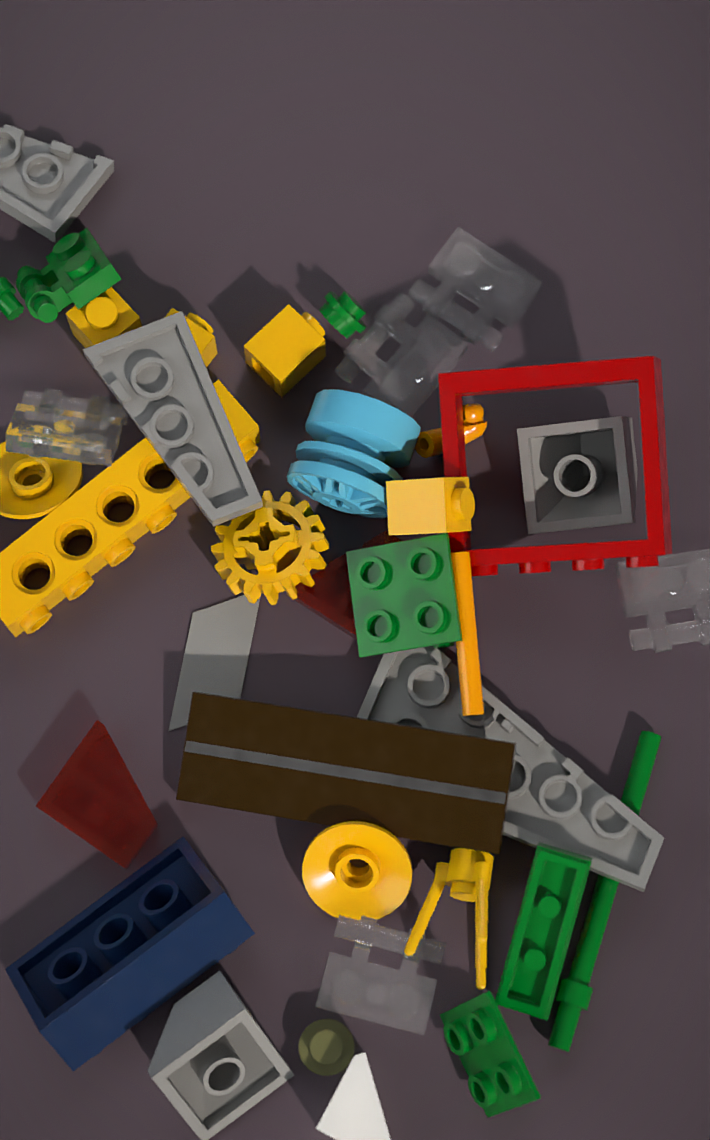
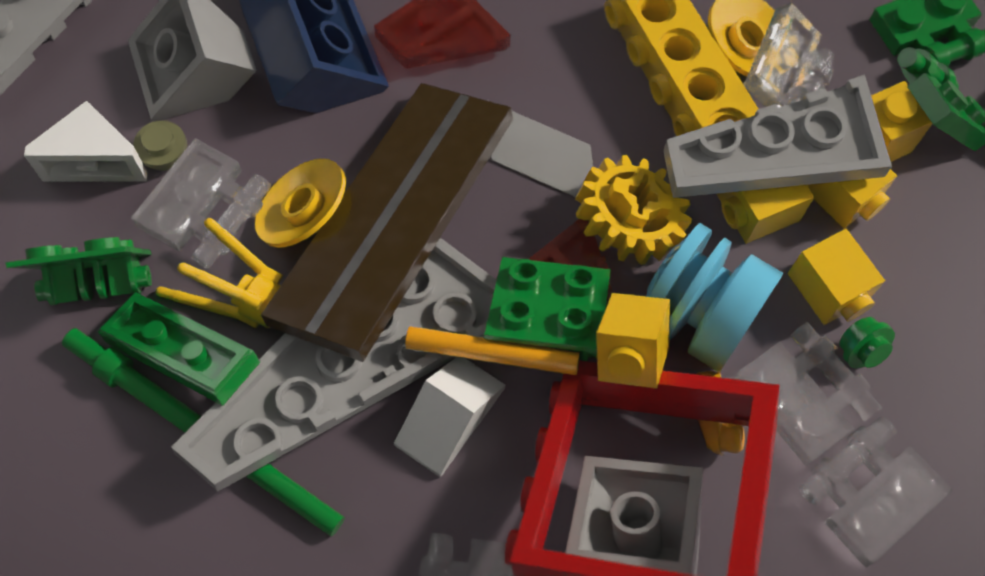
camera: 105 degrees right, 10 degrees down
none -> white slope [394,357,505,478]

